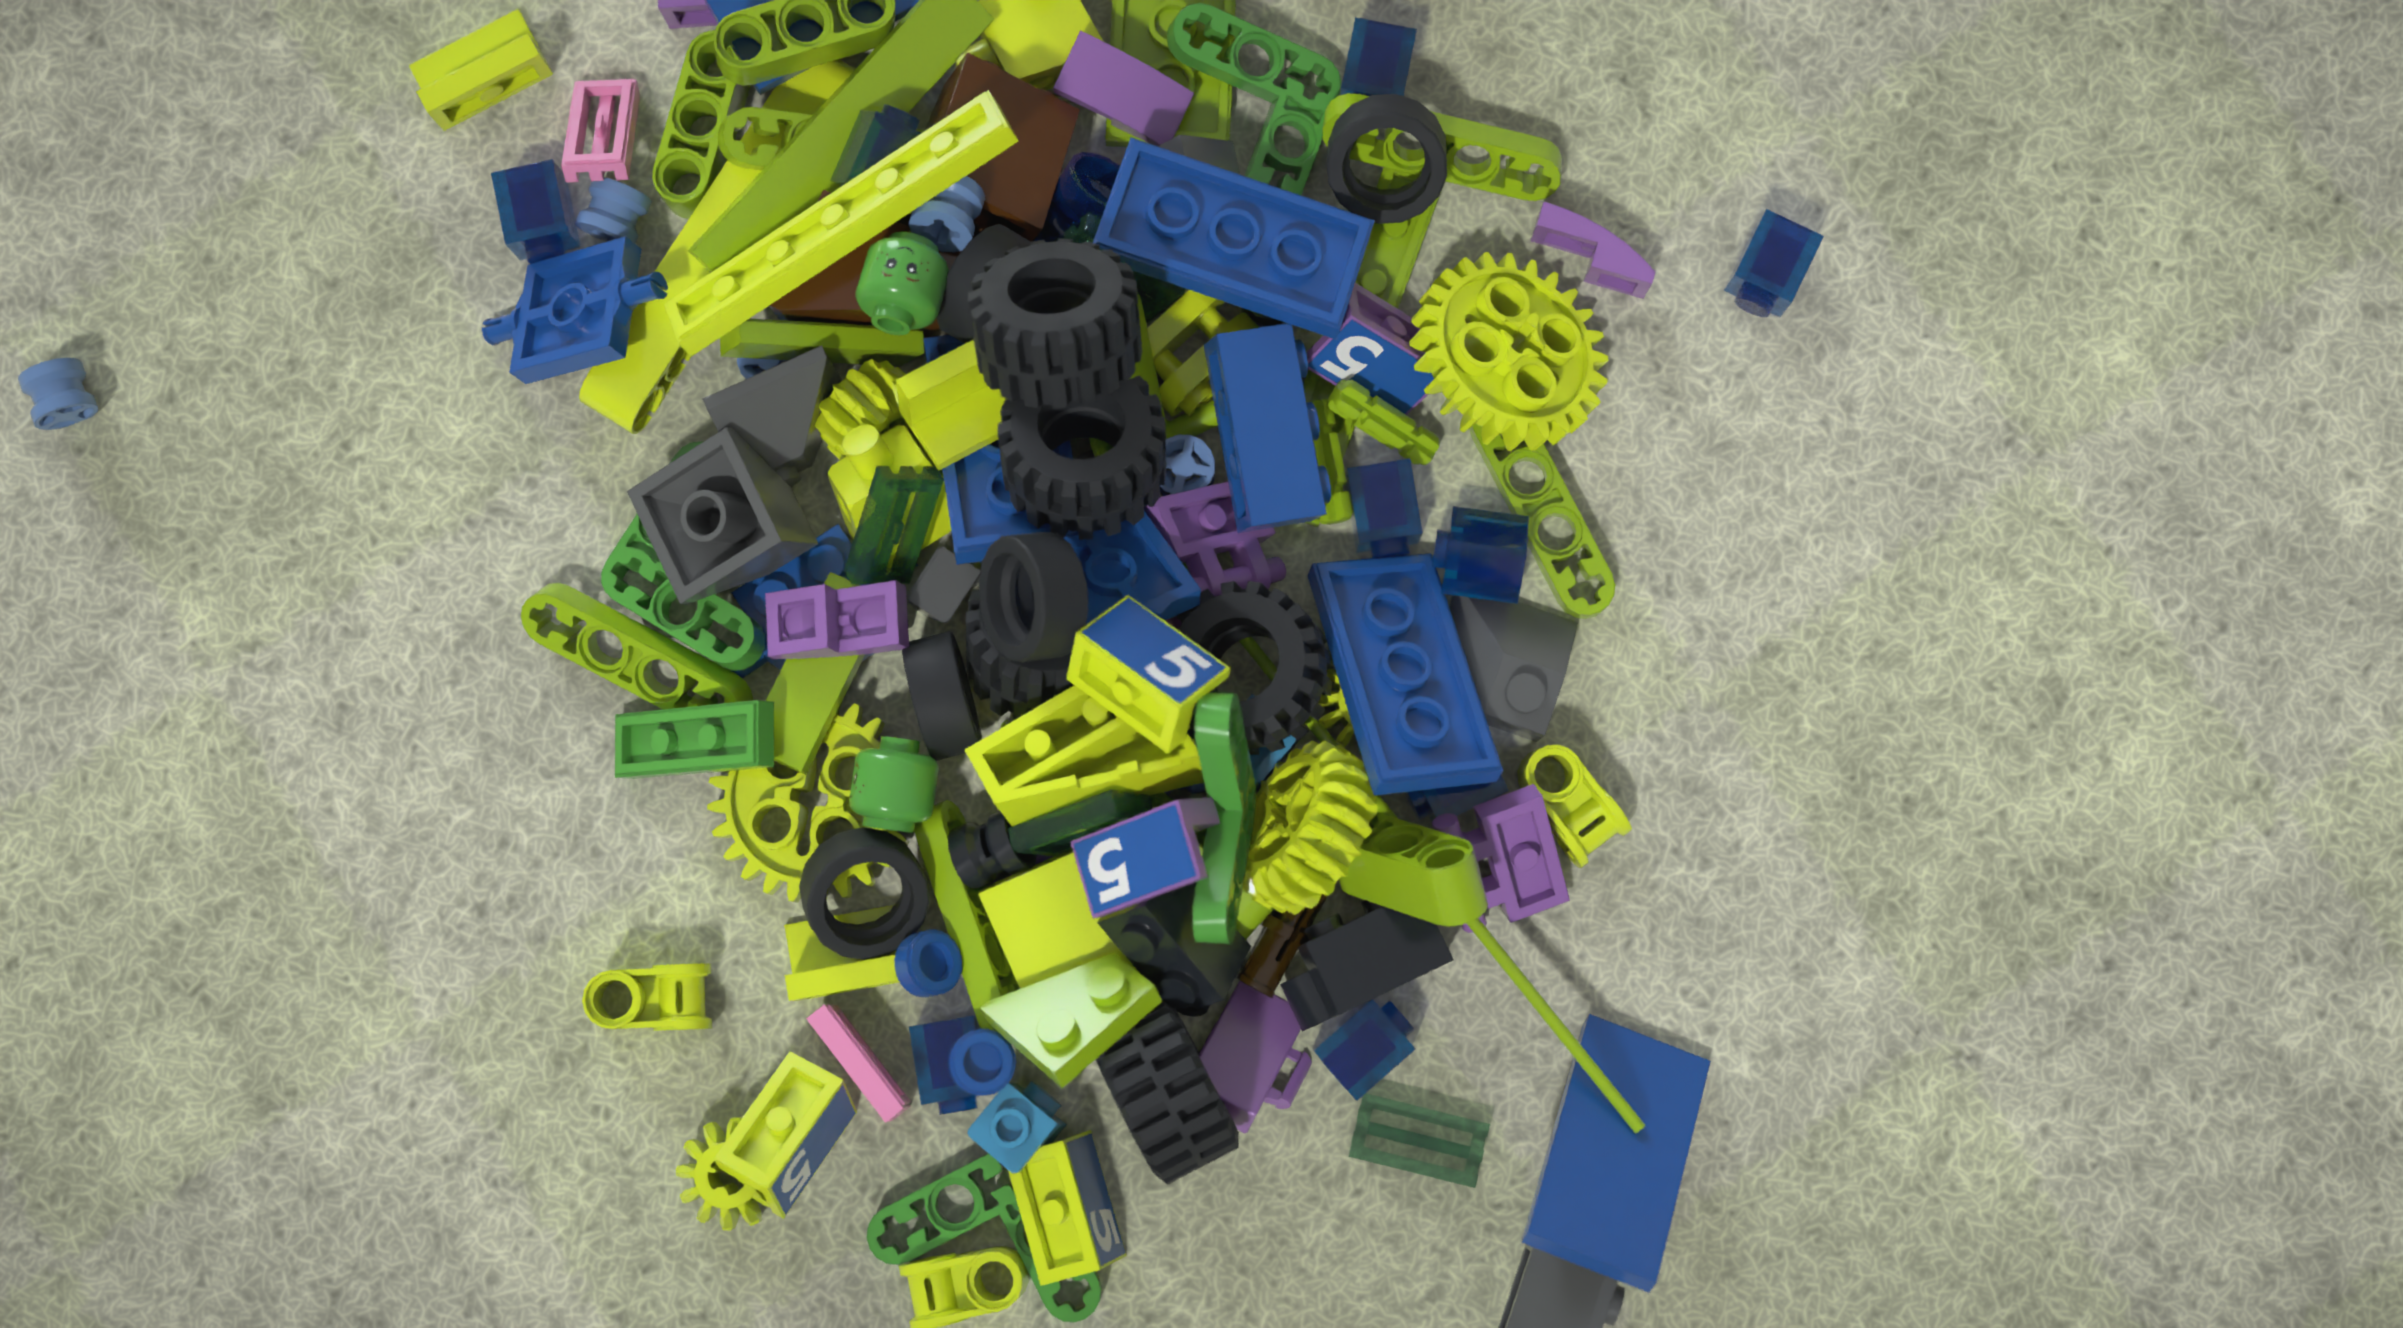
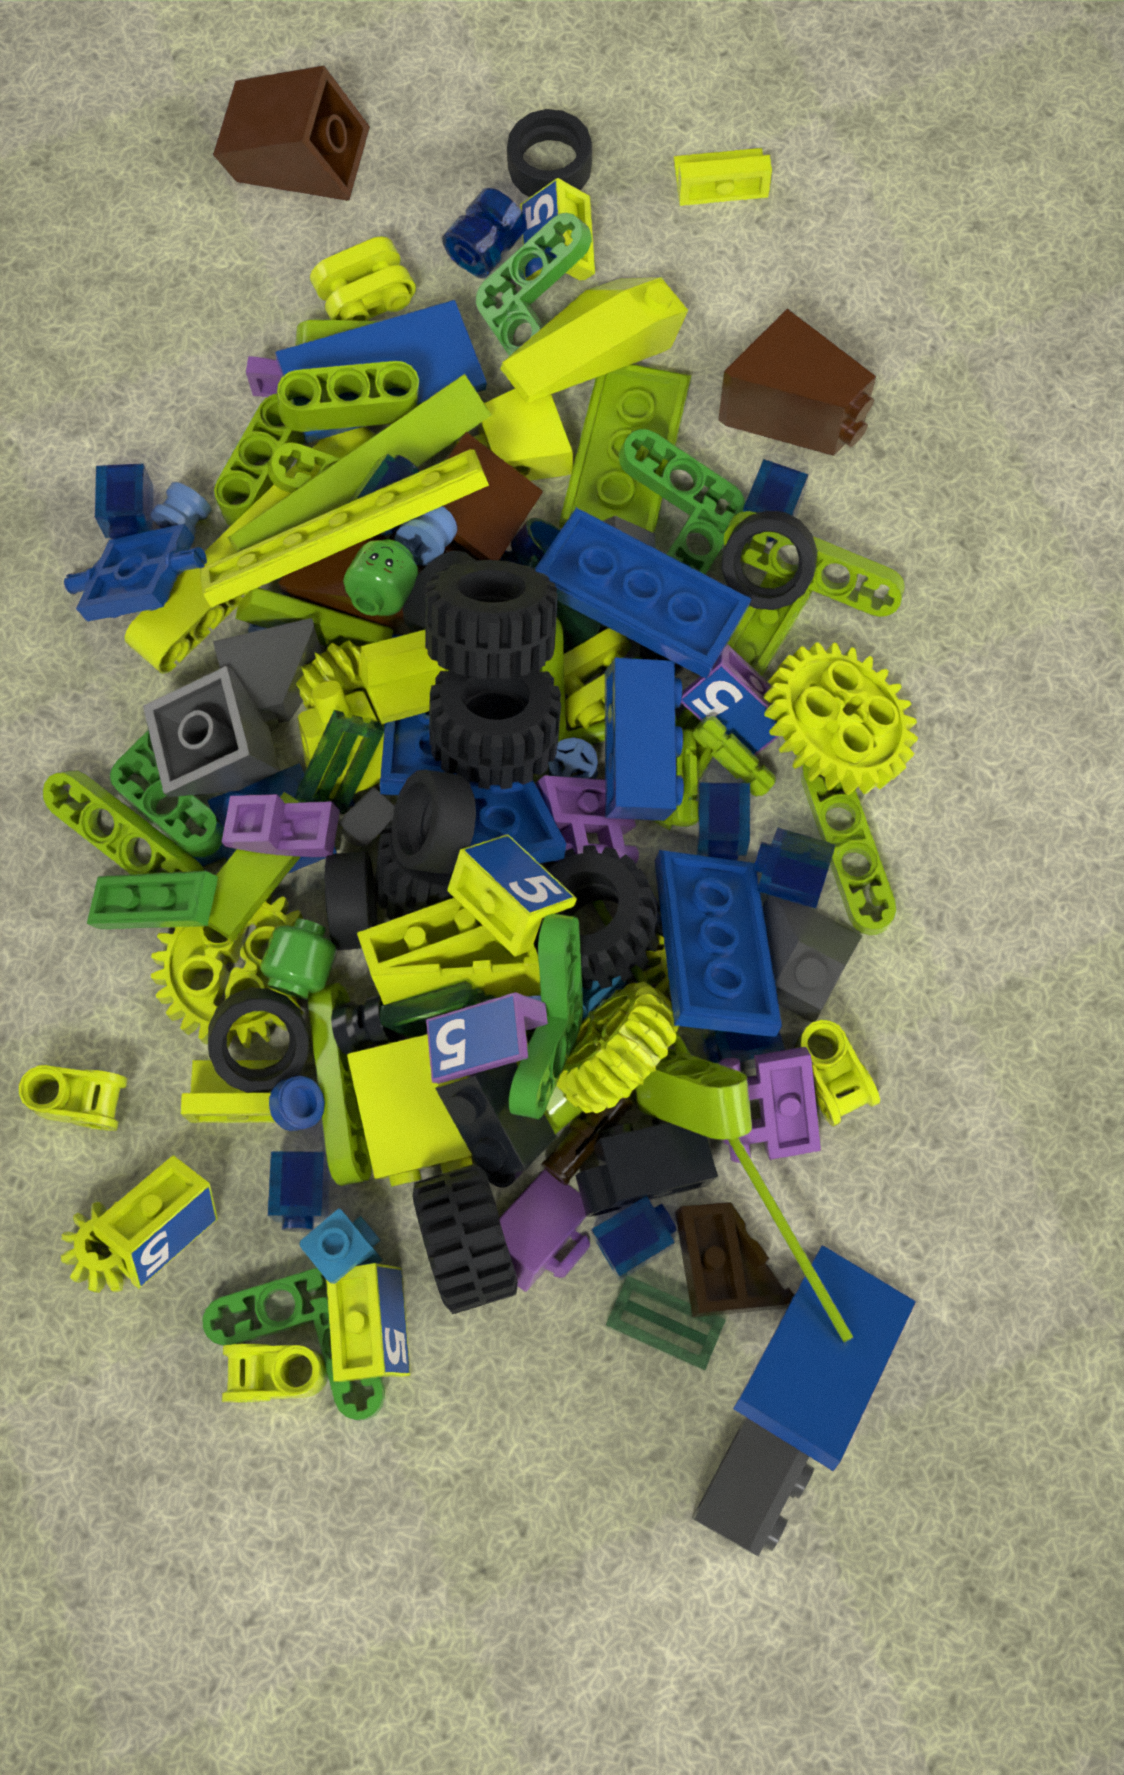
camera: 10 degrees right, 10 degrees down
neon yellow panel [408,9,553,131] -> none
bright pink tile [561,79,640,183] -> none
bright pink tile [806,1004,911,1123] -> none
blue tile [948,1029,1016,1096] -> none
lime wing [980,953,1162,1088] -> none
medium lavender slope [1053,30,1194,146] -> none
medium lavender slope [1530,201,1656,299] -> none
clear blue brick [1724,209,1824,317] -> none
none -> dark brown wing [675,1202,794,1318]

